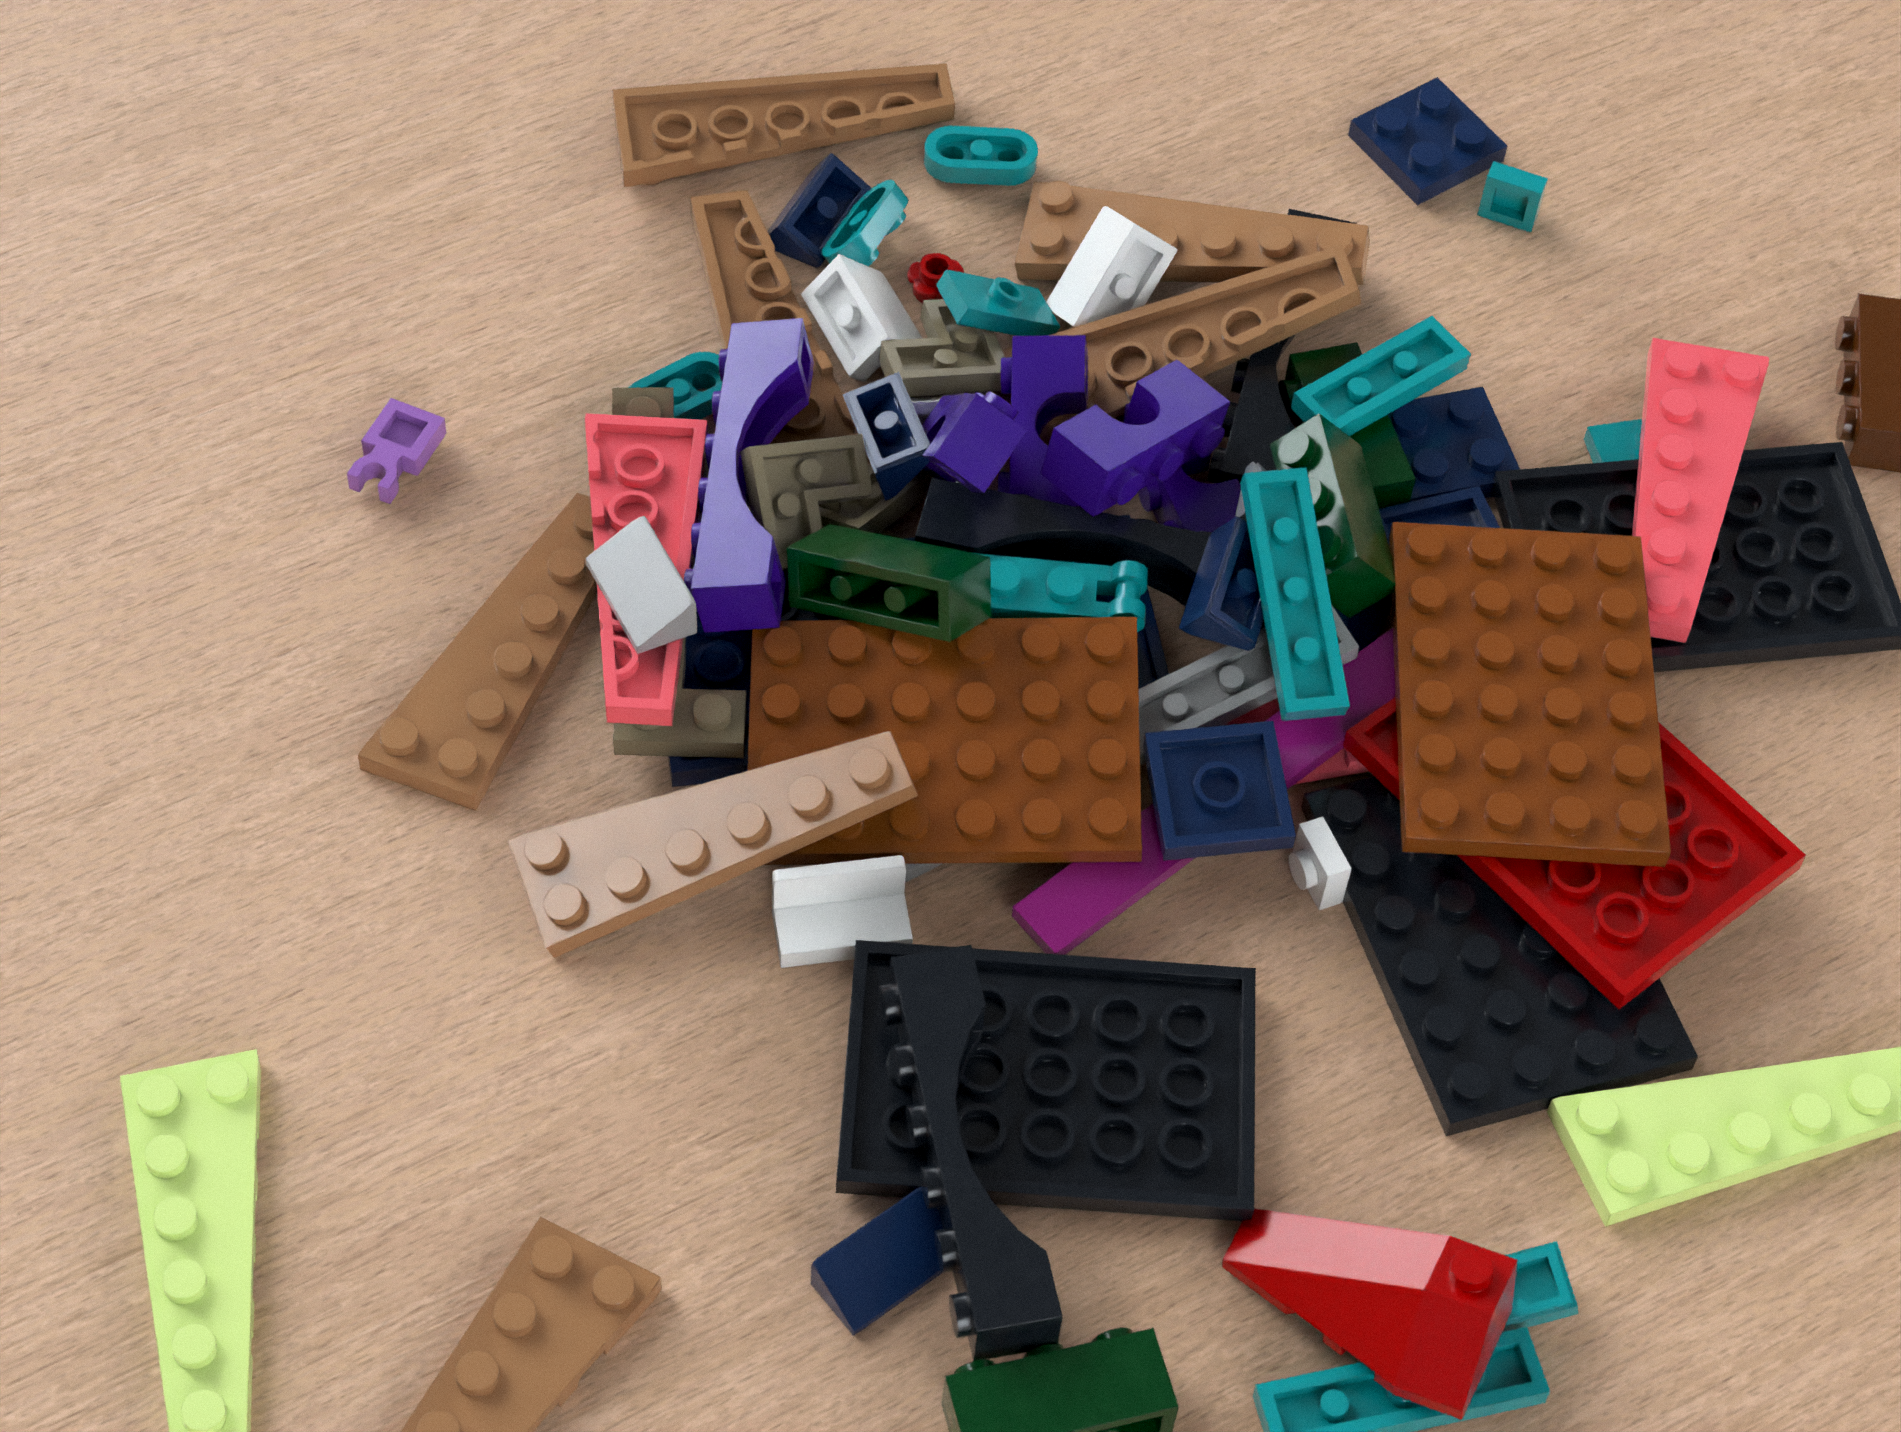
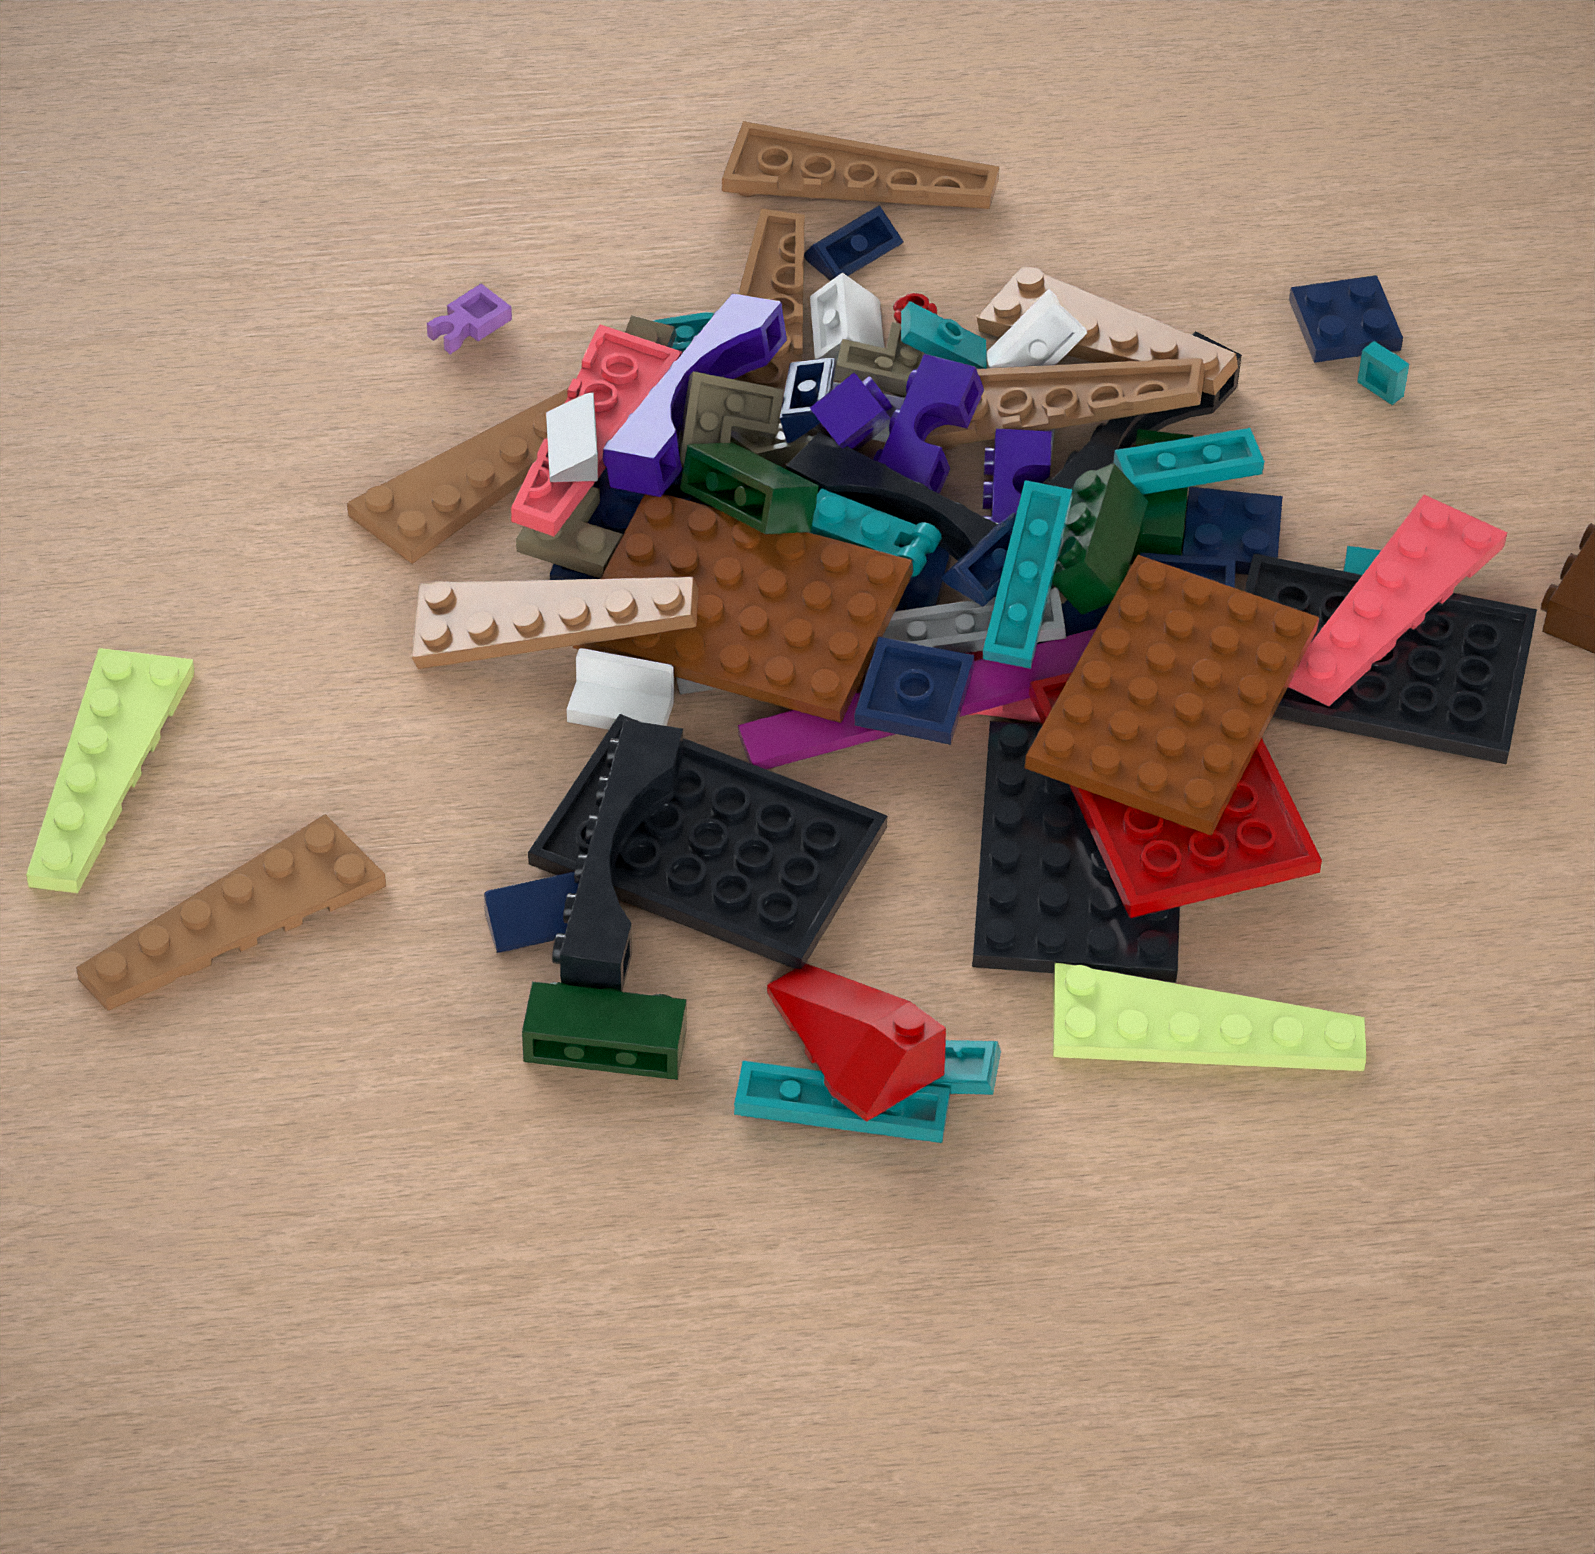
camera: 25 degrees right, 5 degrees down
teal plate [822,180,909,266] -> none
teal plate [924,126,1038,186] -> none
dark purple arch [1040,360,1230,517] -> none
white plate [1289,816,1352,910] -> none

